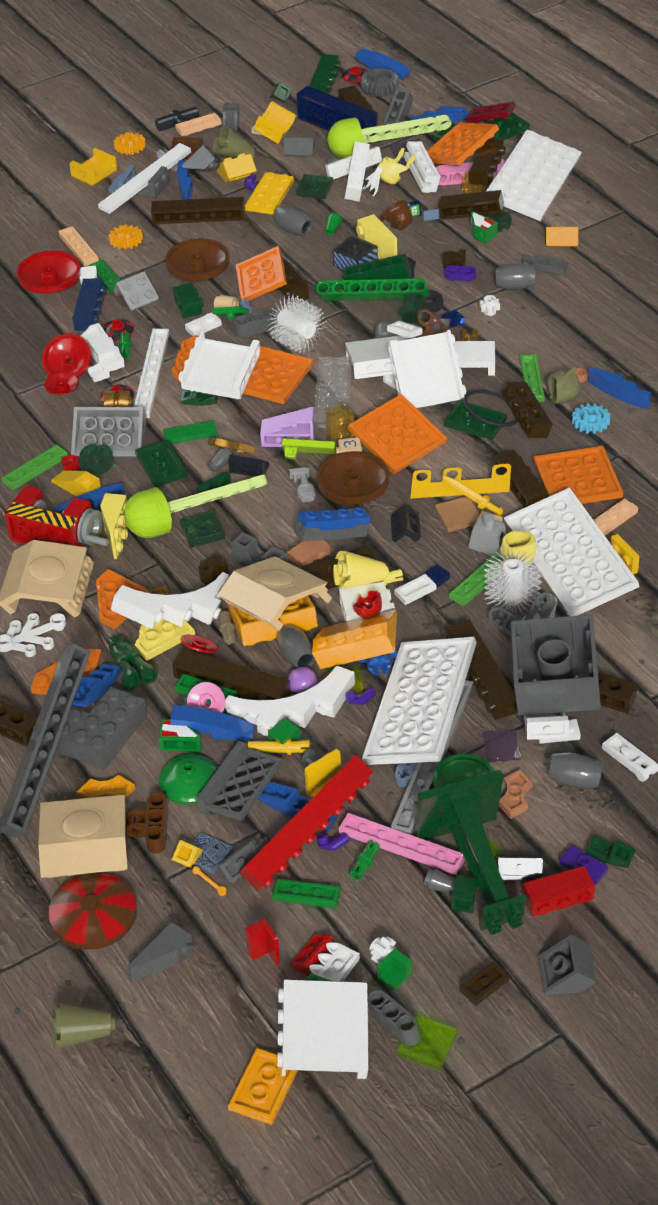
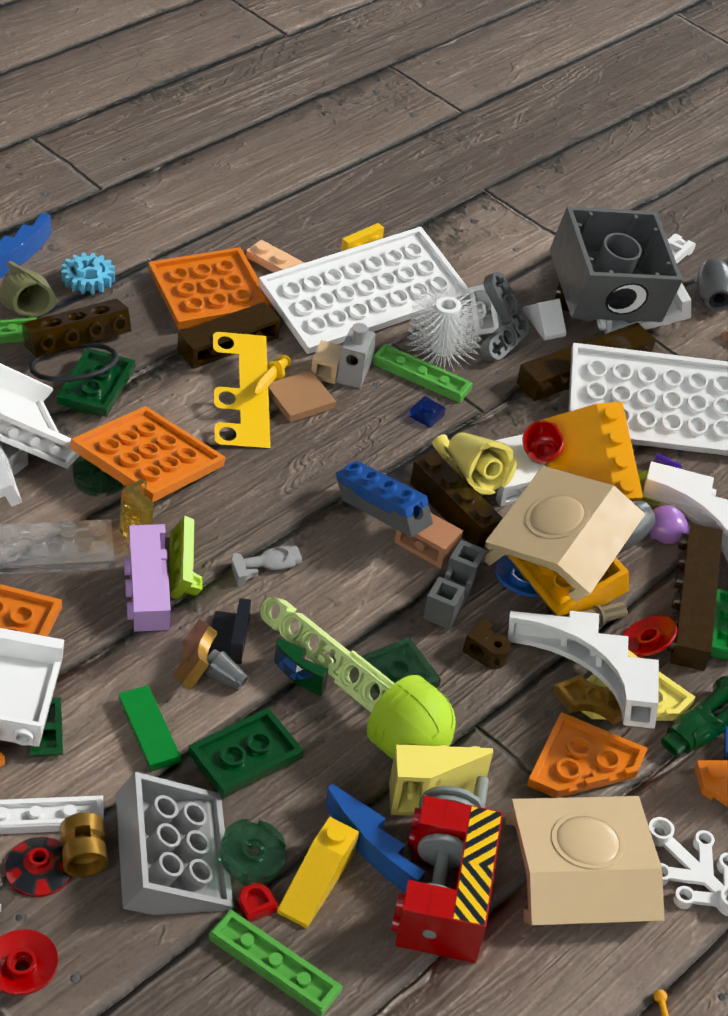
camera: 110 degrees left, 0 degrees up
reddish brown dish [317,451,389,505] -> none
tan brick [335,437,362,455] -> none
black panel [391,504,421,542] -> none
white plate [394,574,436,605] -> none
clear purple piece [483,730,521,763] -> none
light yellow helmet [500,531,537,569] -> none

